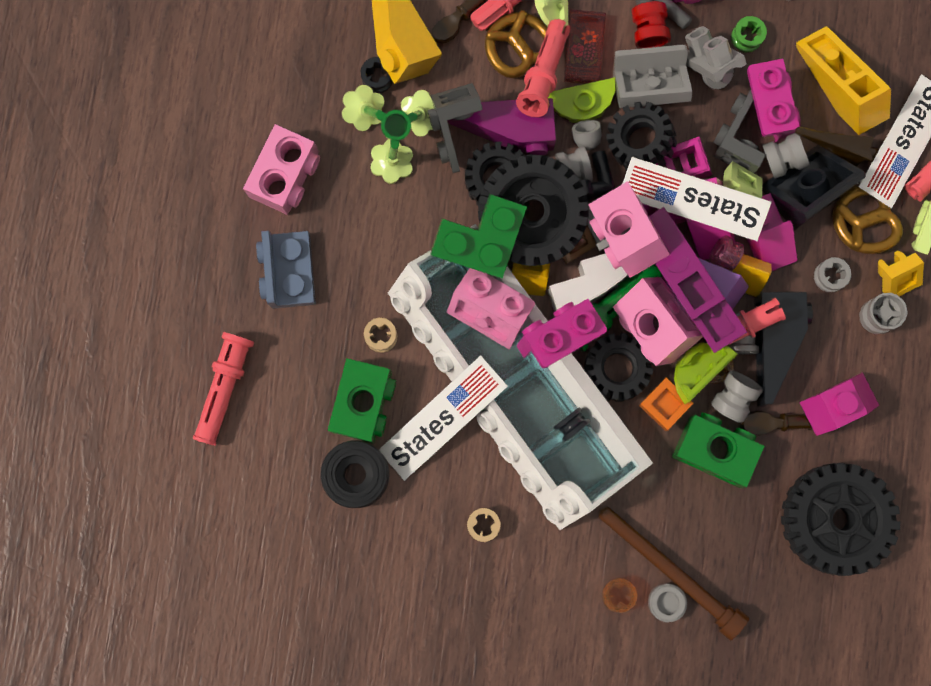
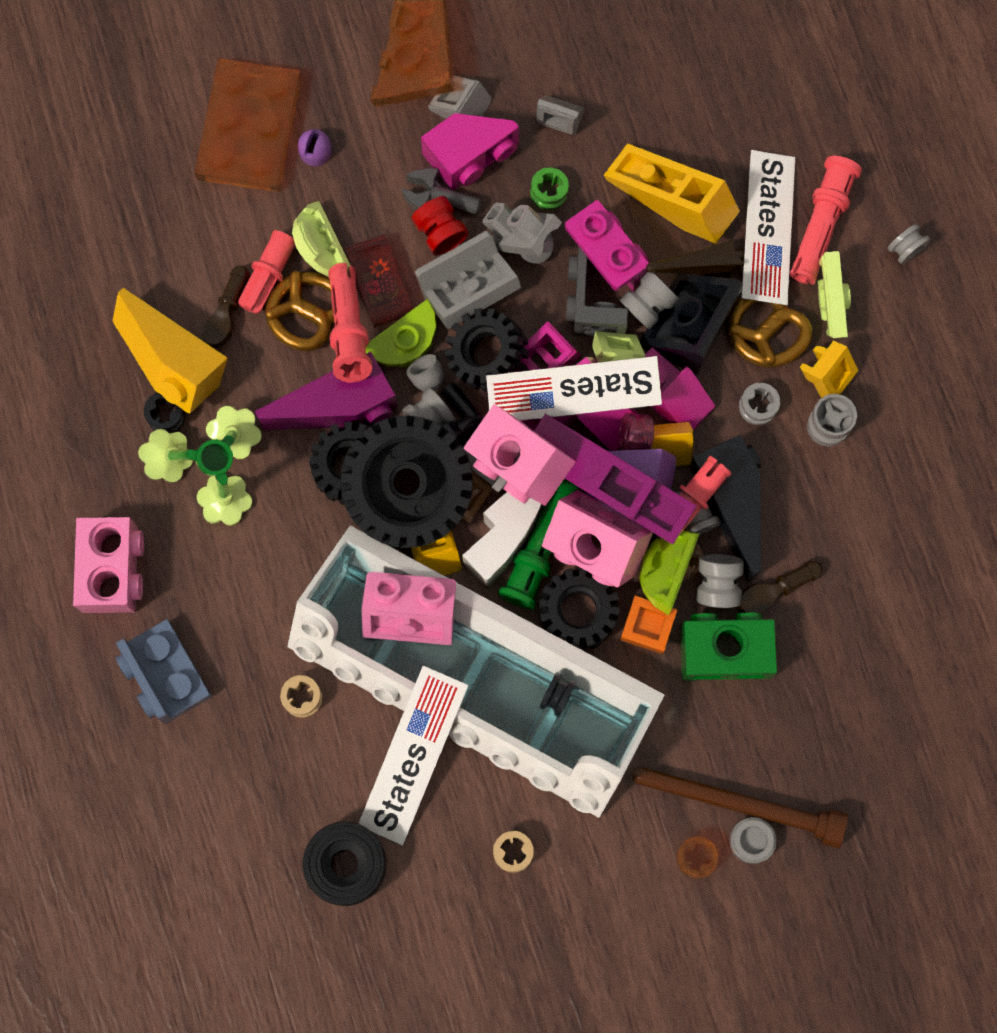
camera: 30 degrees left, 5 degrees down
coral pin [192,332,255,446] -> none
green brick [327,358,397,444] -> none
dark grey bracket [427,83,483,173] -> none
green plate [430,194,527,279] -> none
dark pink bracket [516,299,607,369] -> none
black wheel [781,463,901,576] -> none
dark pink slope [799,372,879,436] -> none

